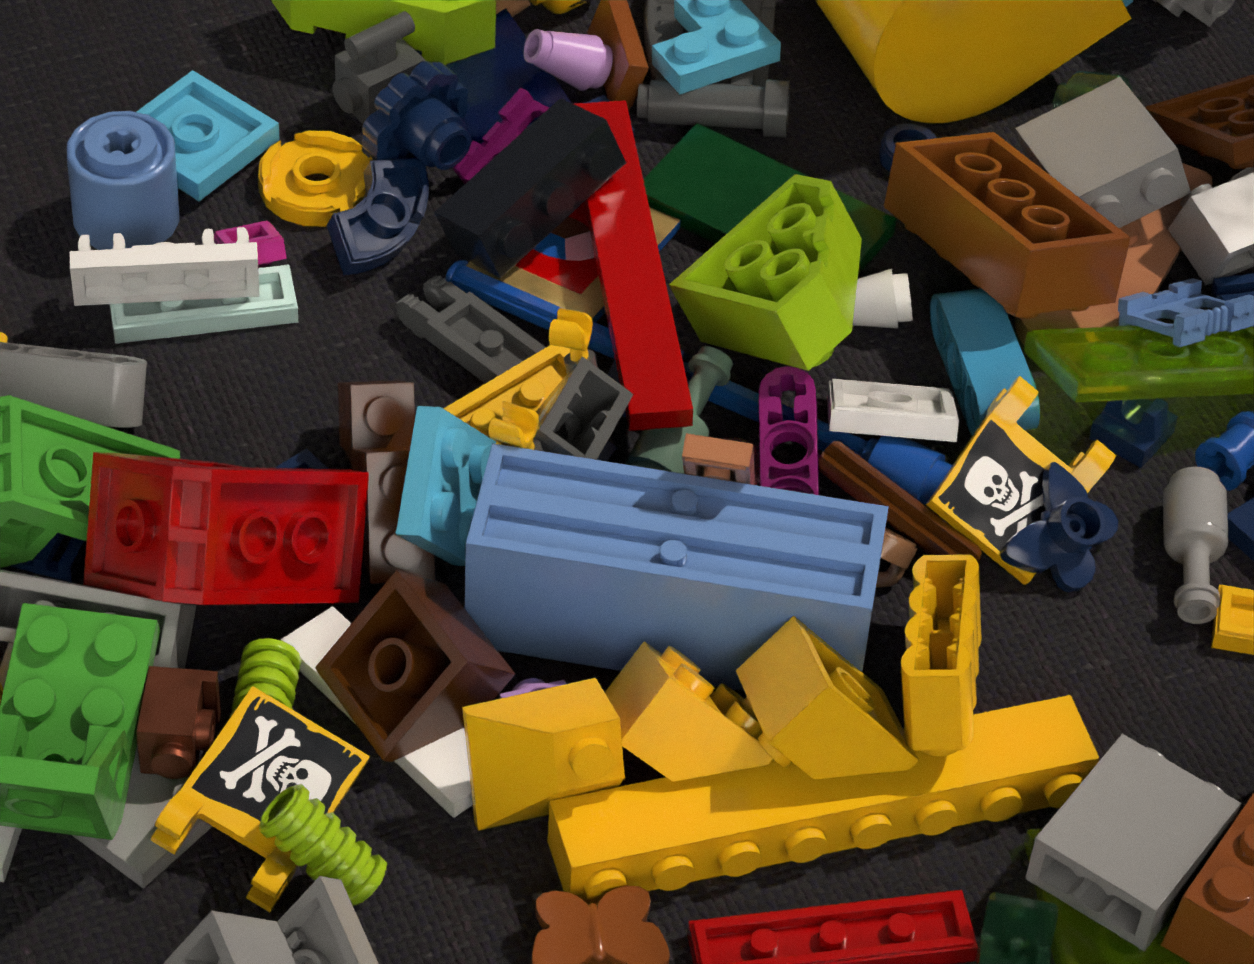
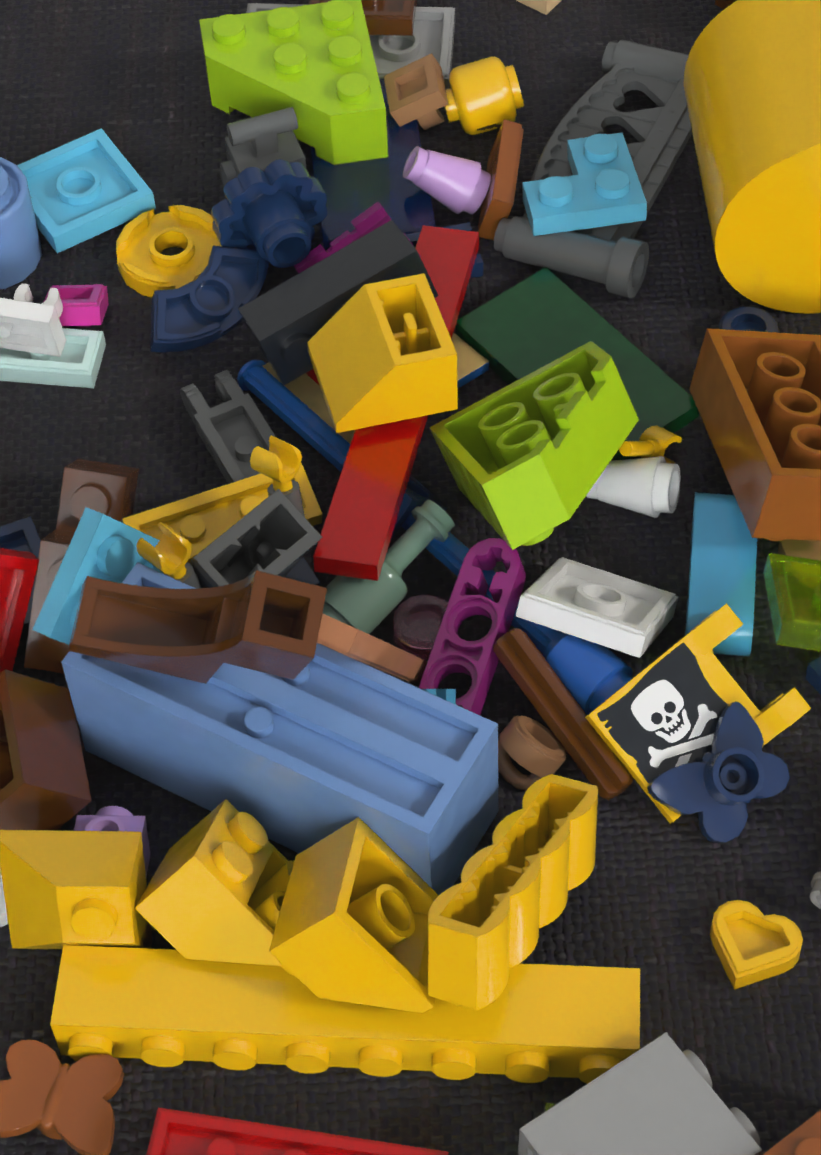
camera: 25 degrees right, 5 degrees up
none -> reddish brown arch [68,570,327,684]
none -> yellow slope [307,273,458,433]
none -> yellow hand [619,425,682,464]
none -> yellow tile [710,900,803,990]

